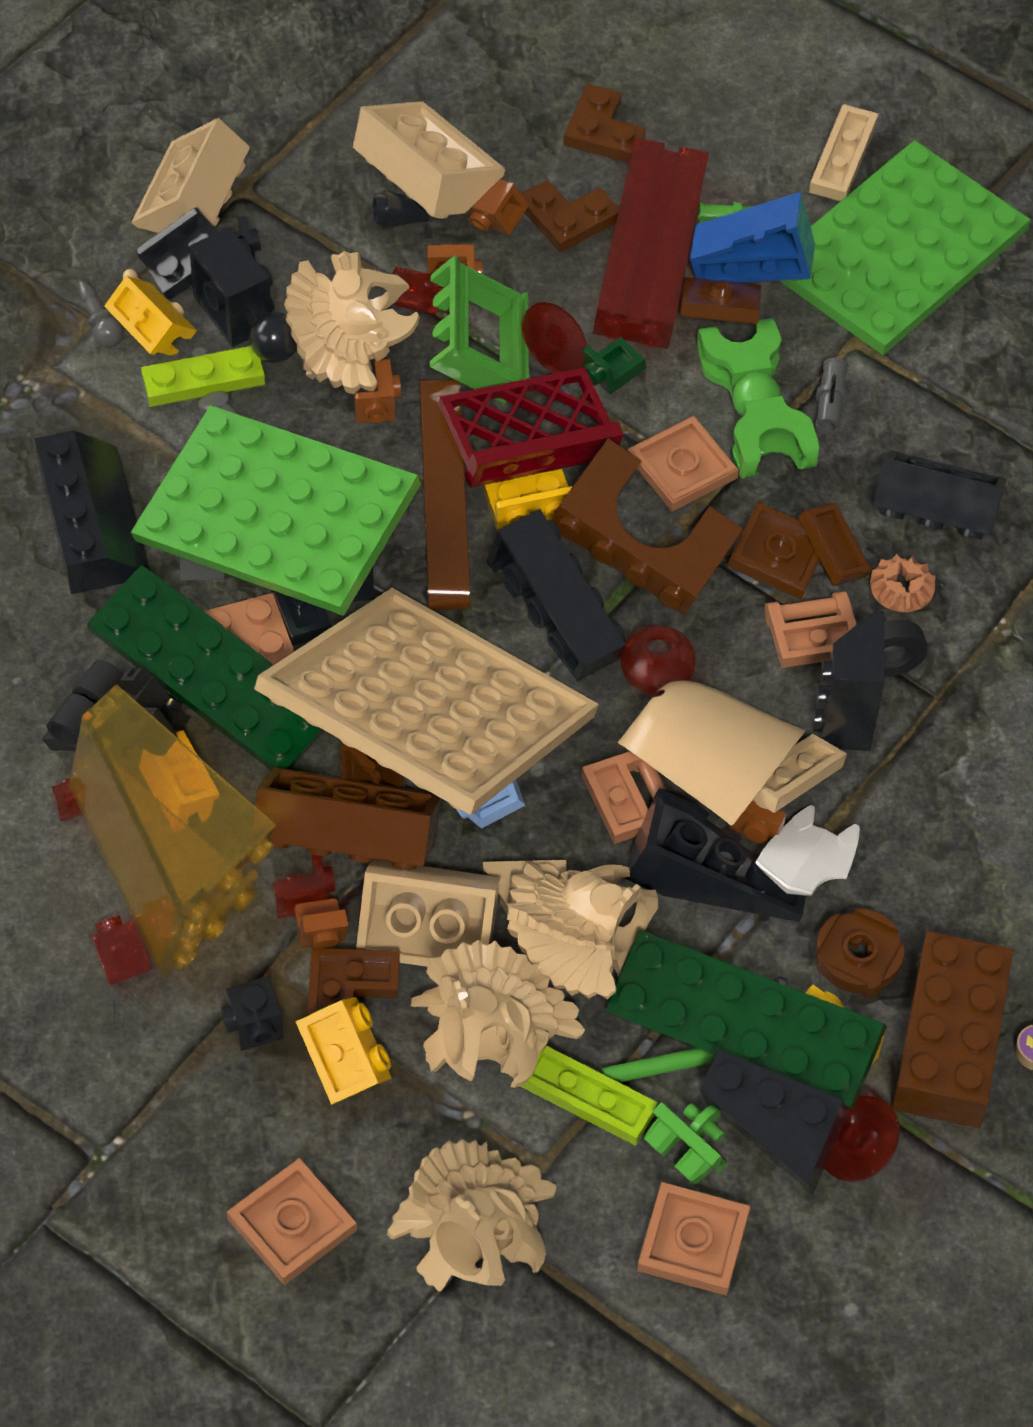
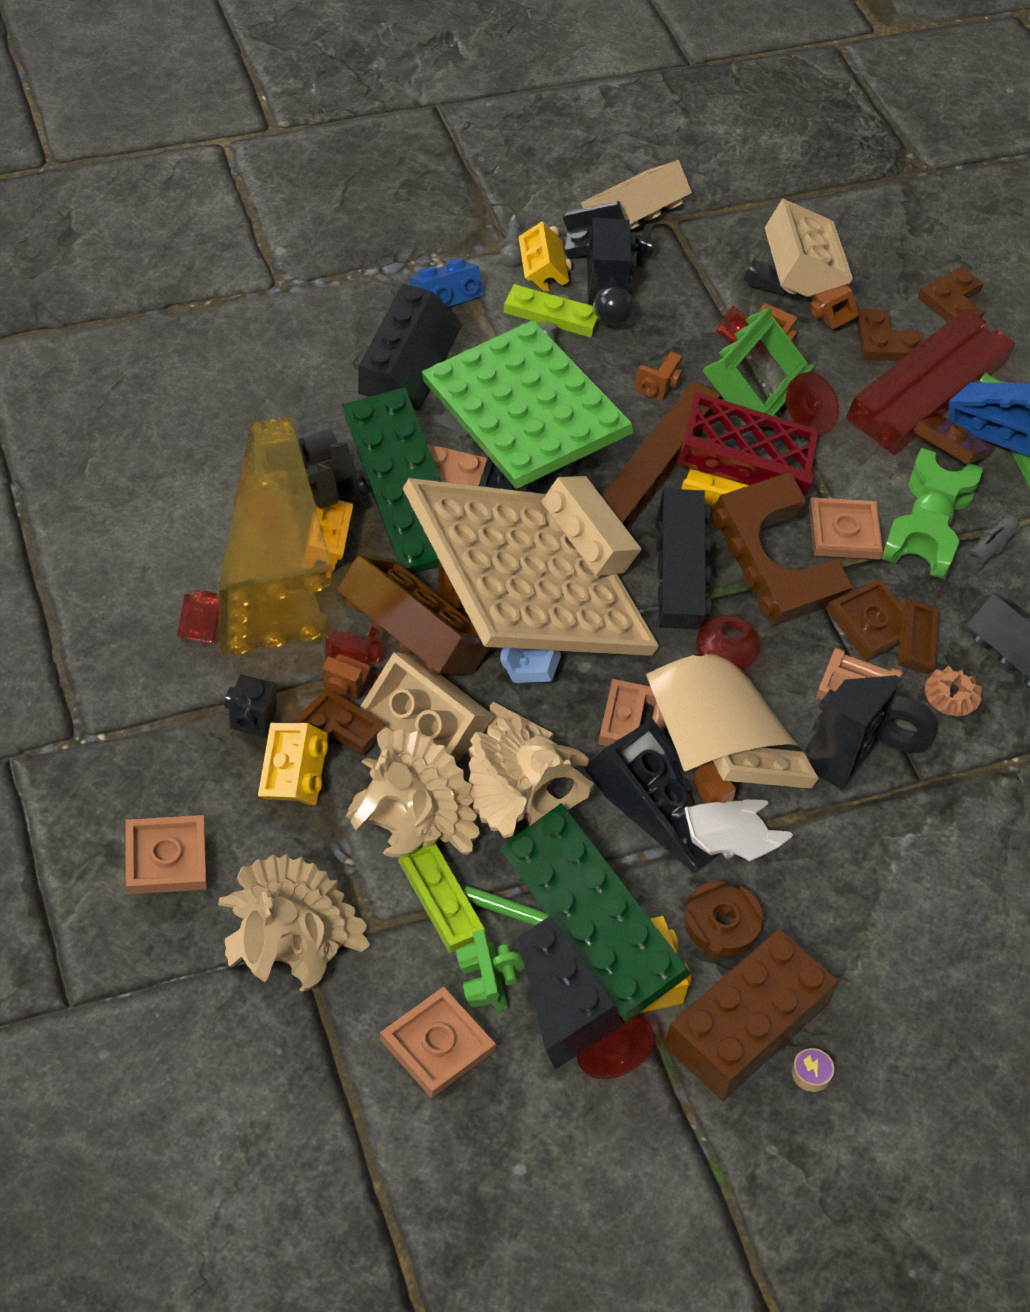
camera: 30 degrees right, 5 degrees down
tan piece [284,251,420,394] -> none
dark green bracket [582,337,647,395] -> none
none -> blue bracket [409,258,484,307]
none -> tan brick [541,476,642,576]

